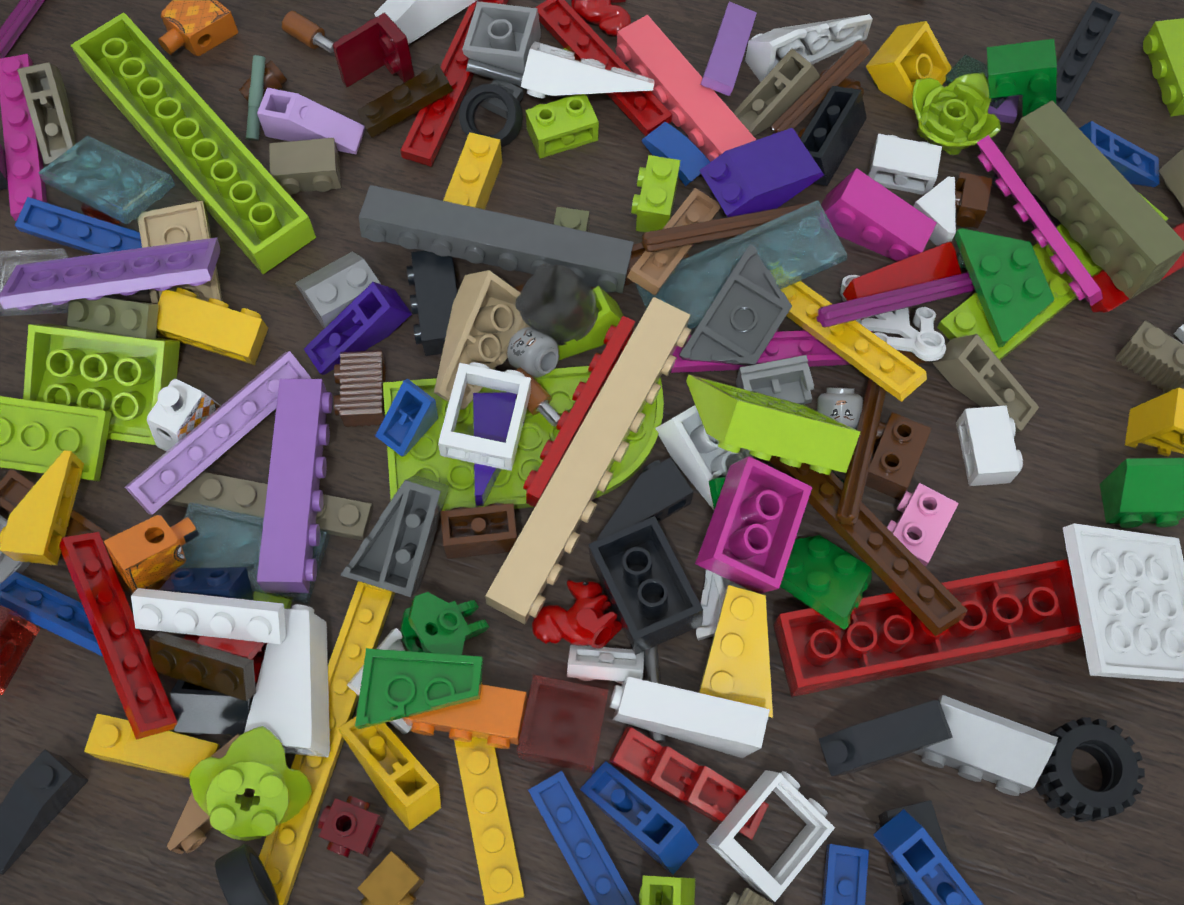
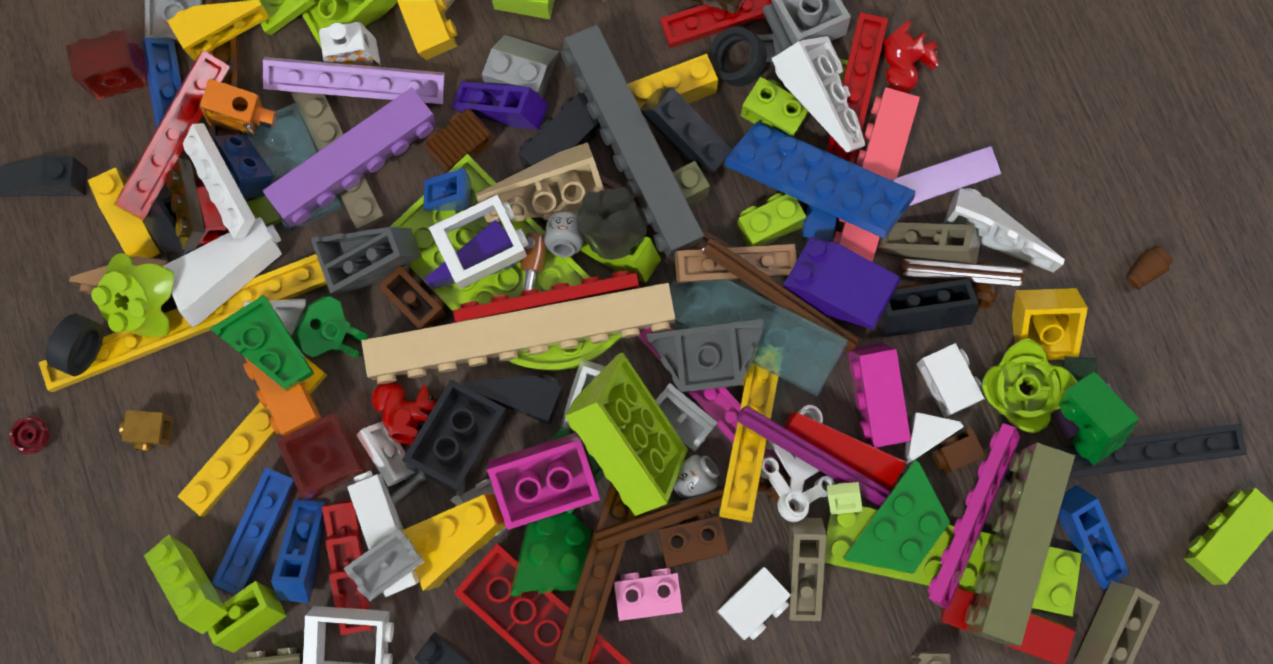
camera: 55 degrees right, 10 degrees up
dark red brick [318,796,384,858] -> none
yellow slope [339,717,441,831] -> none
none -> light grey hinge [343,529,425,601]
none -> black brick [640,87,732,172]
none -> blue plate [725,122,915,239]
none -> yellowish green plate [827,482,863,515]

